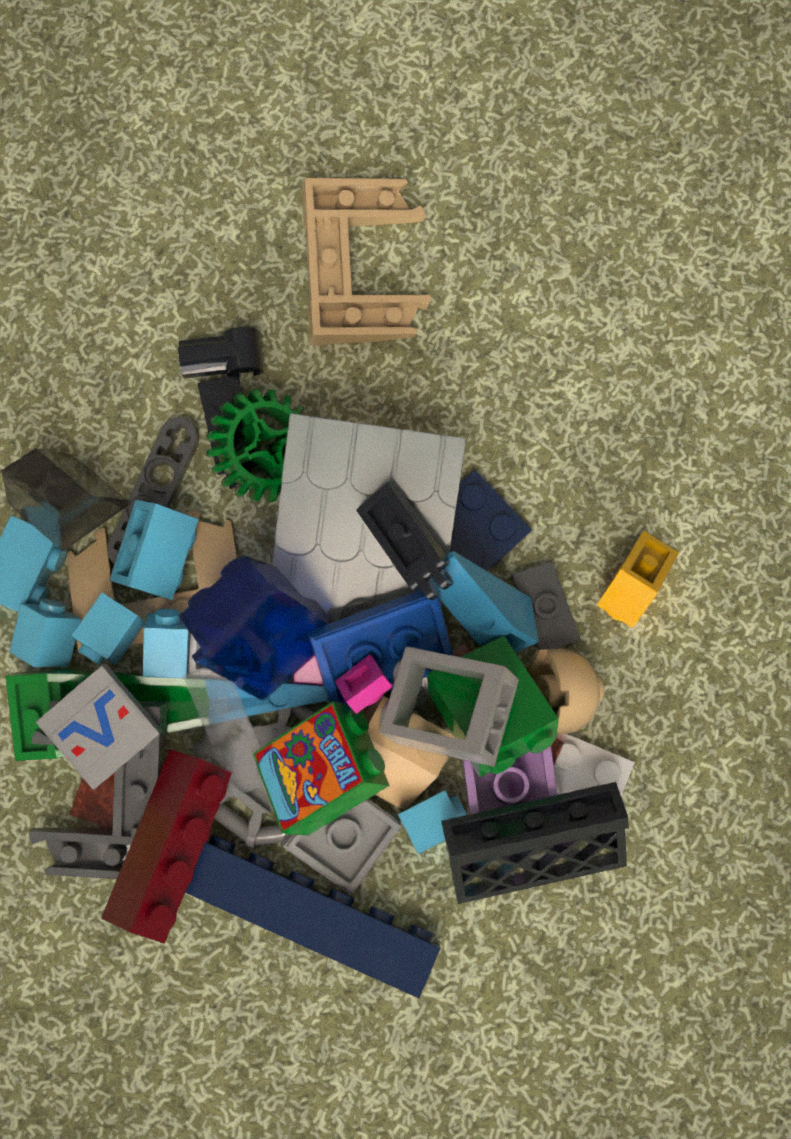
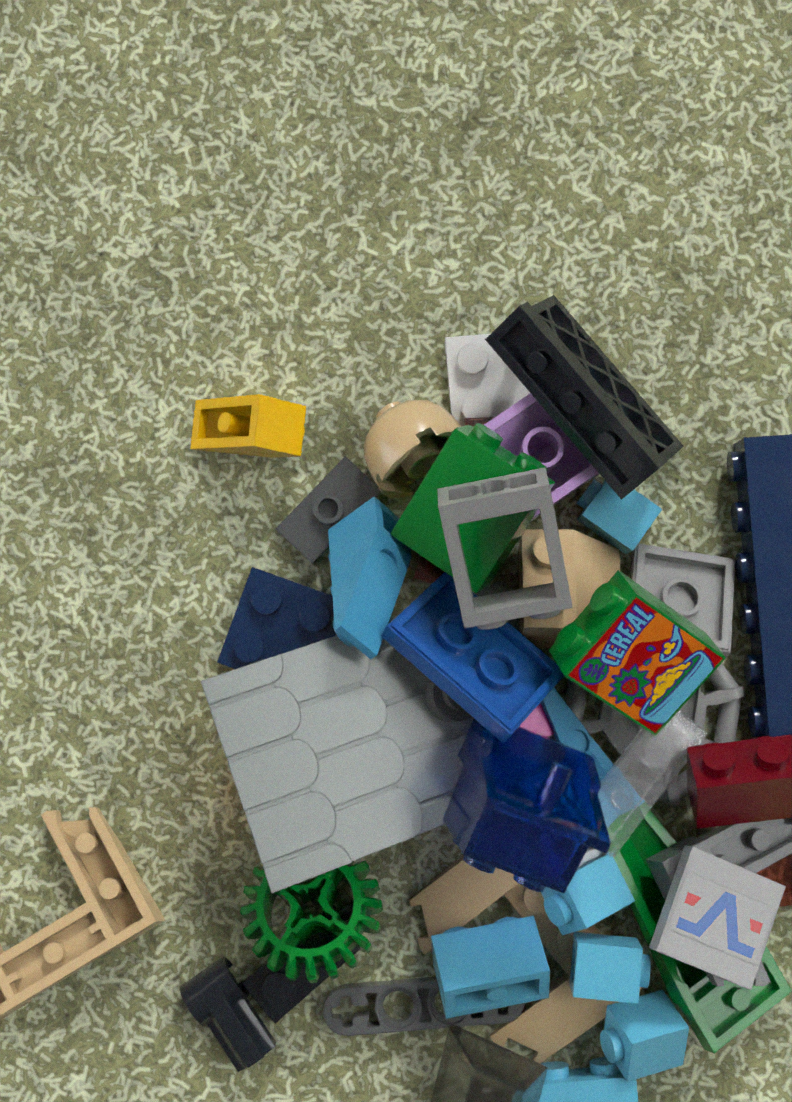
camera: 120 degrees left, 5 degrees up
dark pink plate [335,654,393,714] -> none
black hinge [356,482,453,601] -> none

